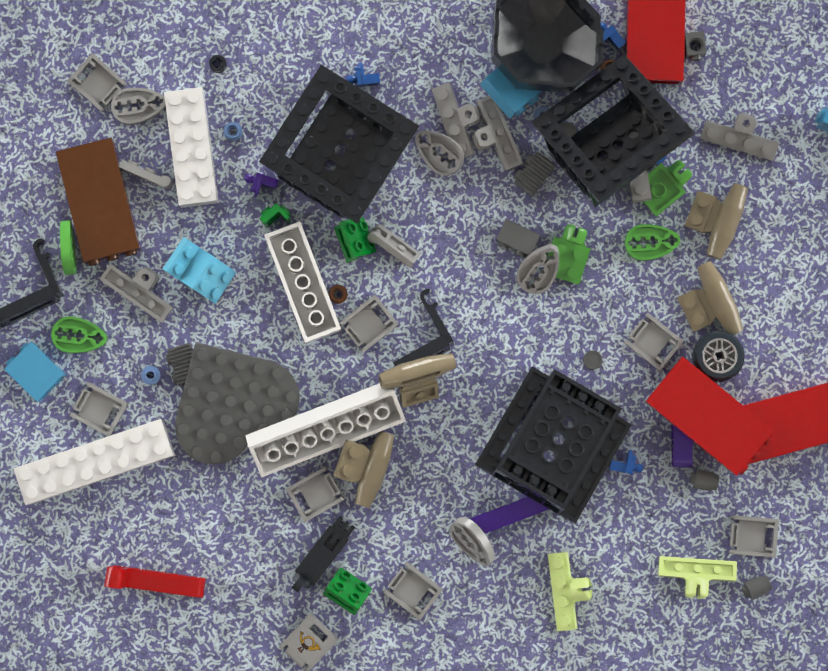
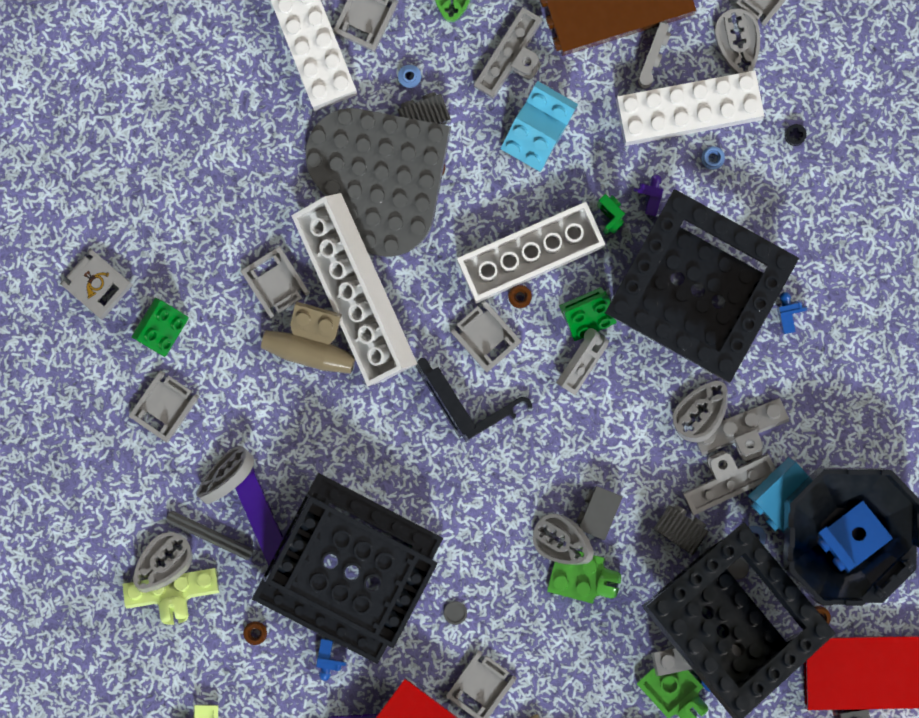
camera: 95 degrees right, 0 degrees up
red beam [104,565,206,598] -> none
black hinge [291,516,356,593] -> none
dark tan plate [378,353,456,408] -> none
blue piece [600,22,626,50] -> none
bright green piece [624,224,680,261] -> none
none -> light grey piece [133,532,193,593]
none -> dark grey axle [166,511,254,560]
none -> reddish brown plate [243,621,267,645]
none -> blue bracket [817,501,893,573]

